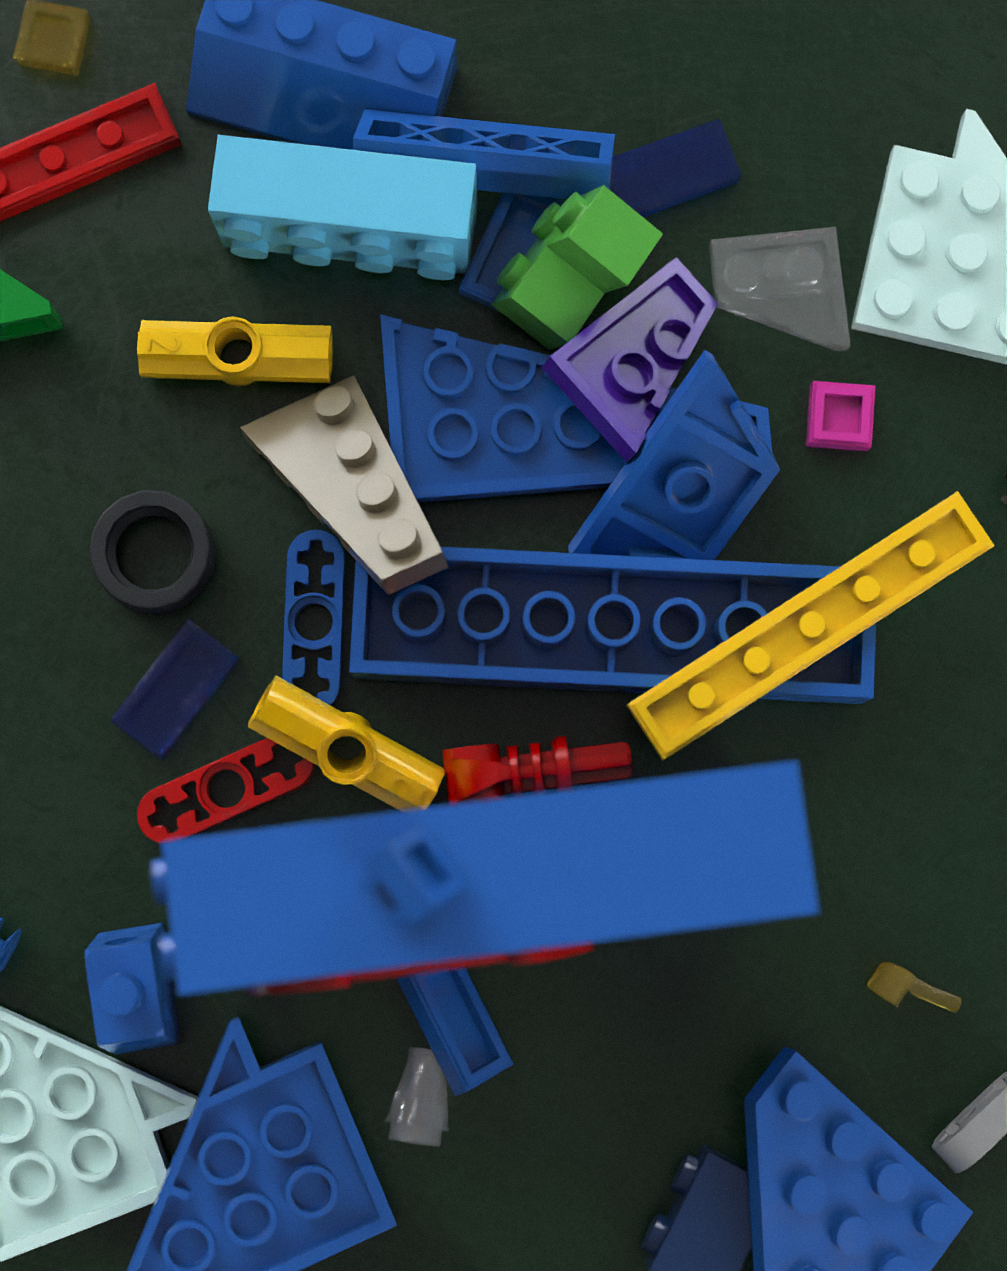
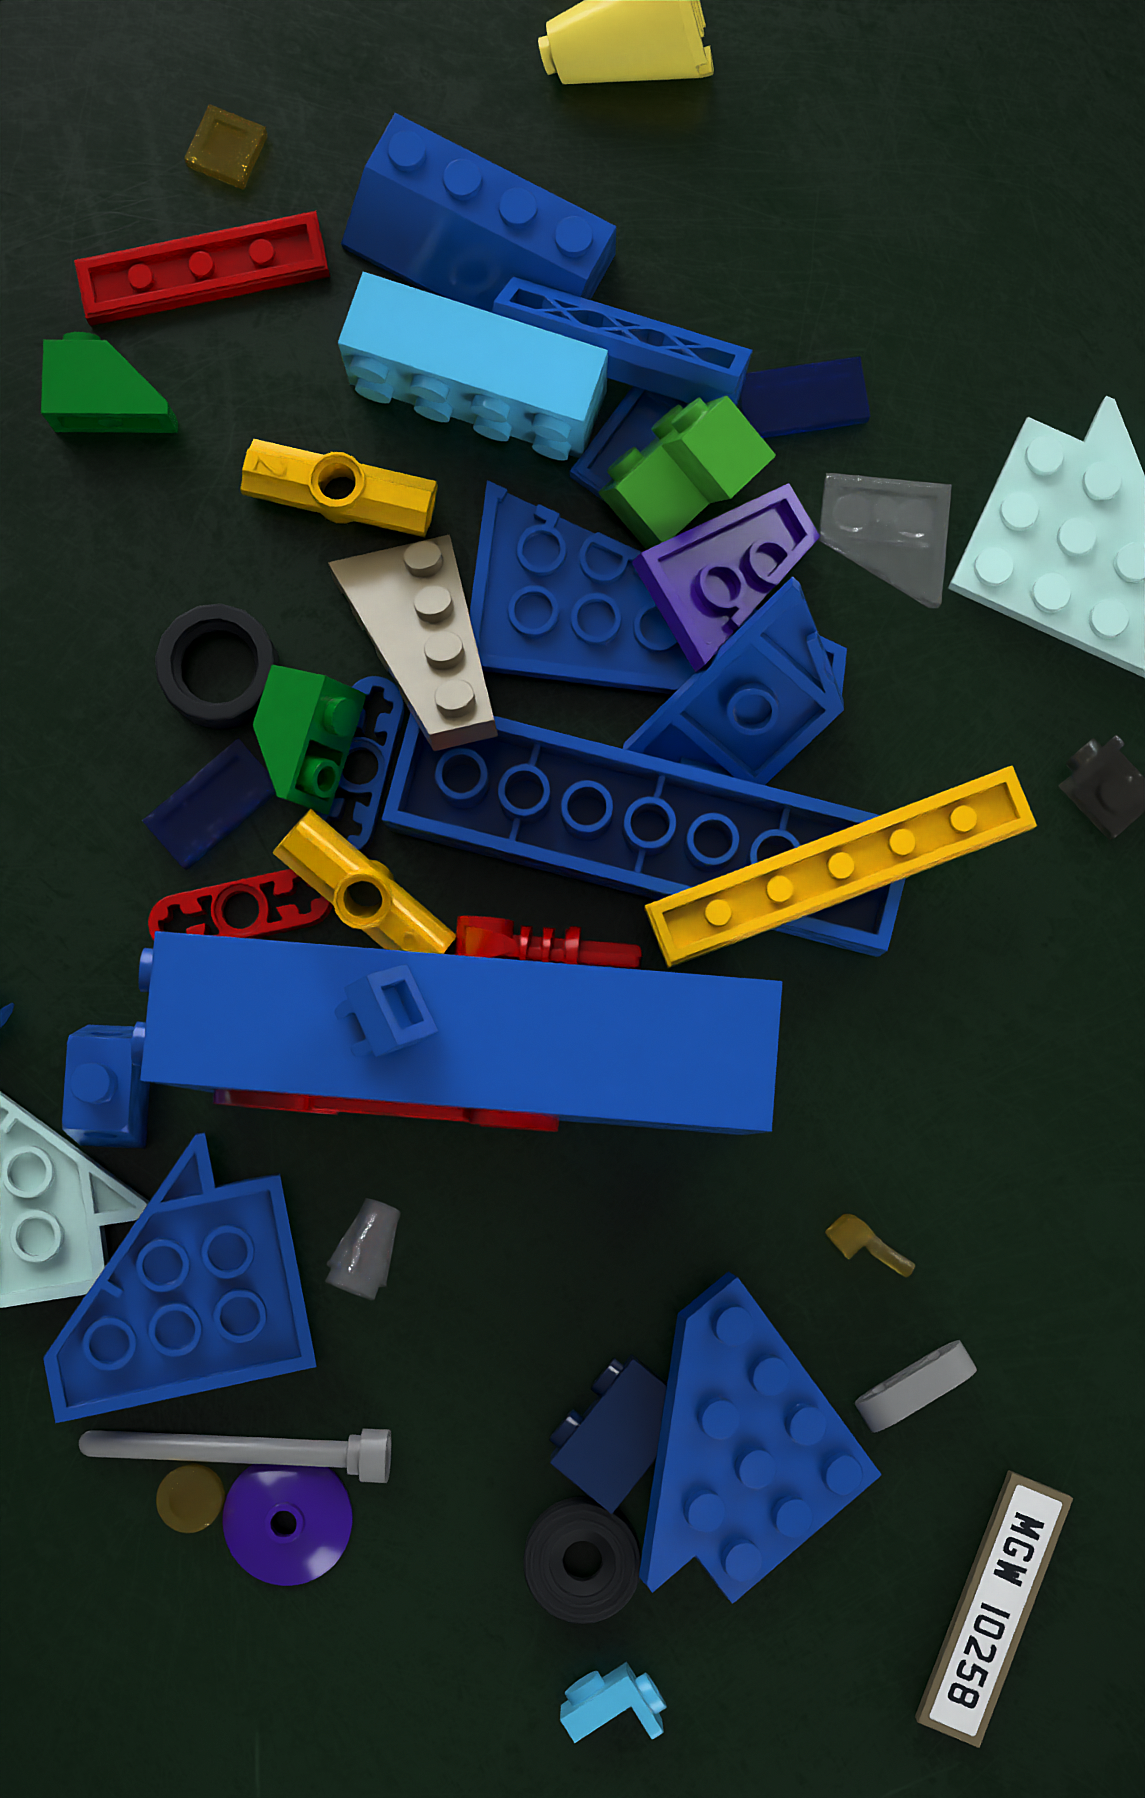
camera: 15 degrees right, 0 degrees up
blue tile [397,967,514,1096] -> none
dark pink tile [806,381,875,451] -> none
none -> green slope [252,664,367,815]

